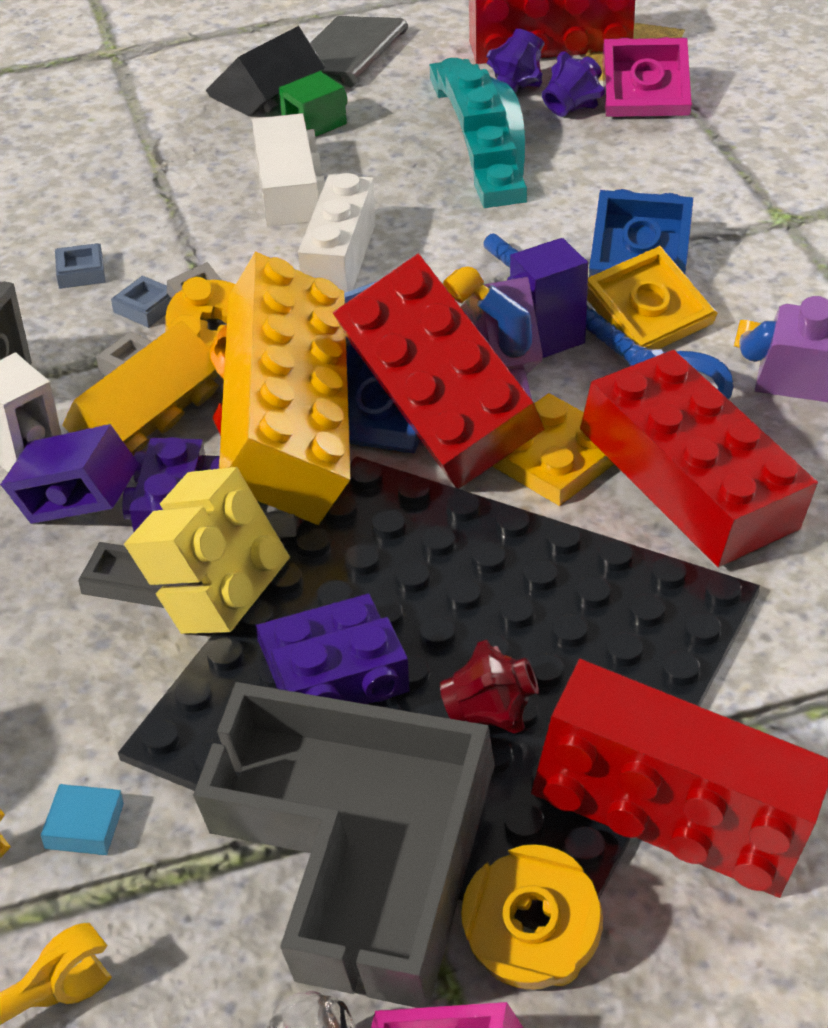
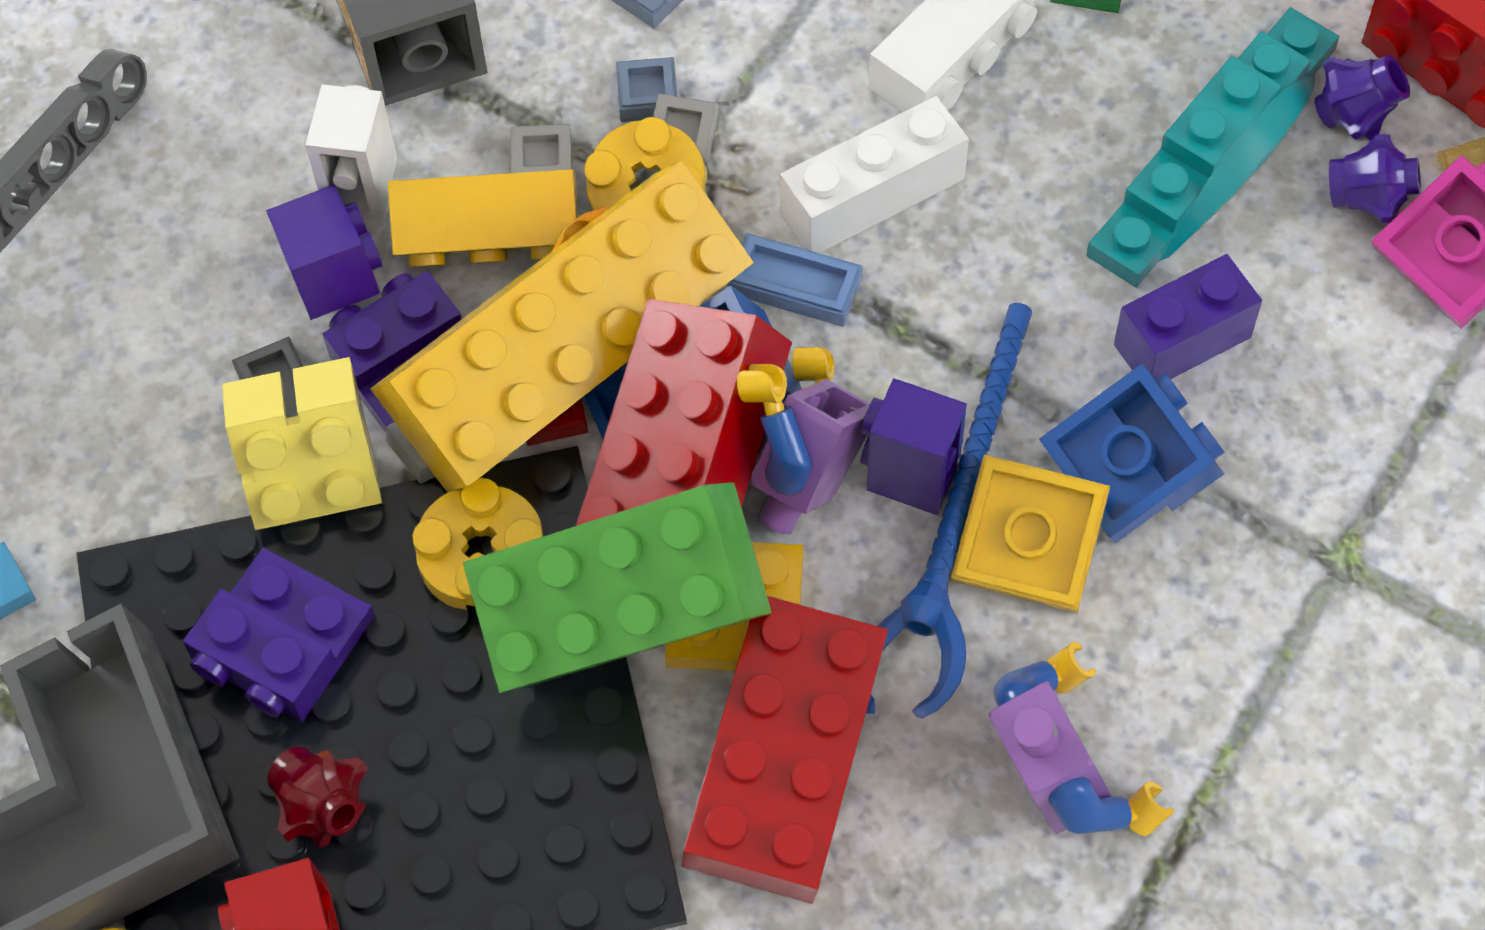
camera: 50 degrees right, 20 degrees up
none -> yellow plate [412,478,543,610]
none -> bright green brick [463,482,772,693]
none -> dark purple brick [1114,254,1262,380]

